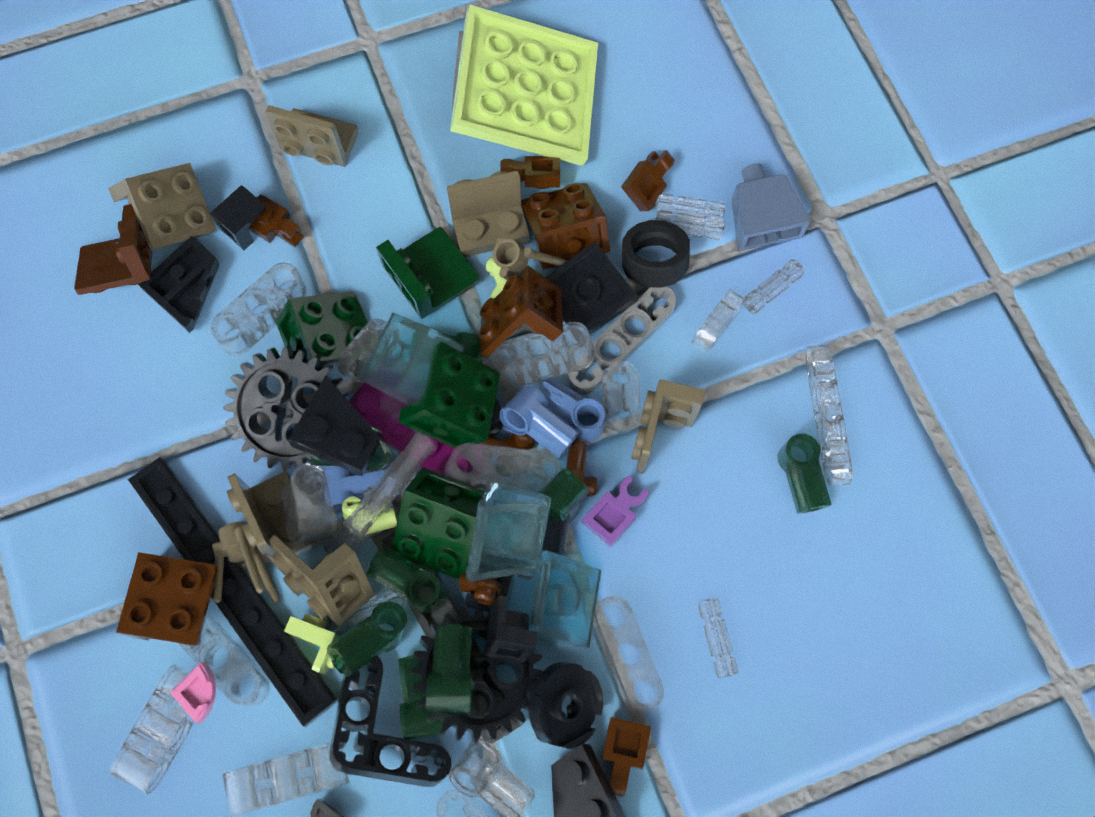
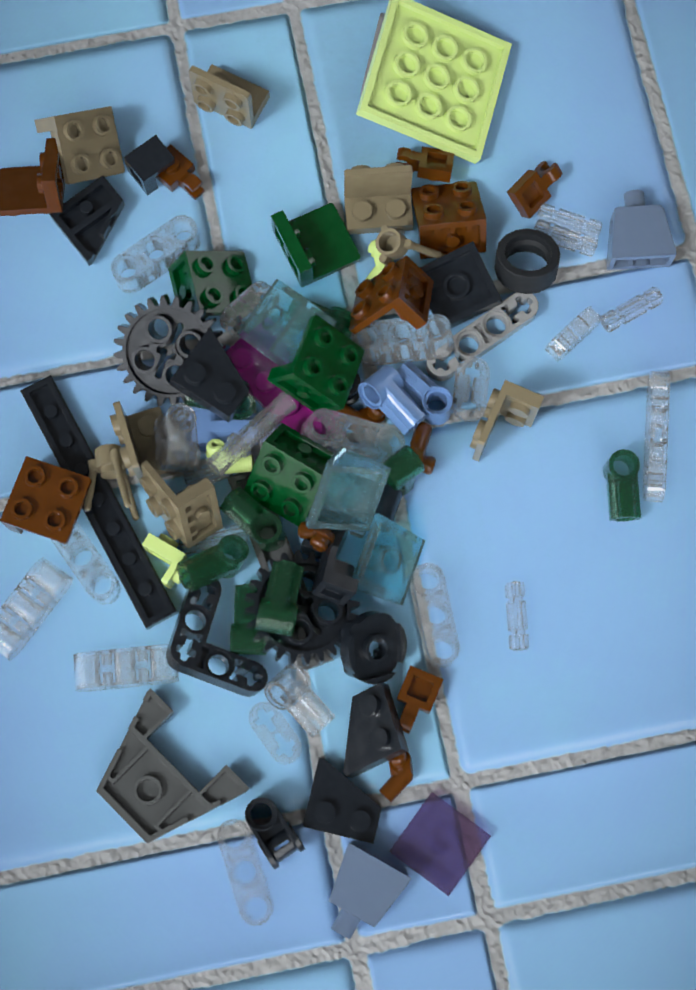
camera: 10 degrees right, 5 degrees up
bright pink tile [170,662,216,723] -> none
medium lavender plate [582,476,649,547] -> none

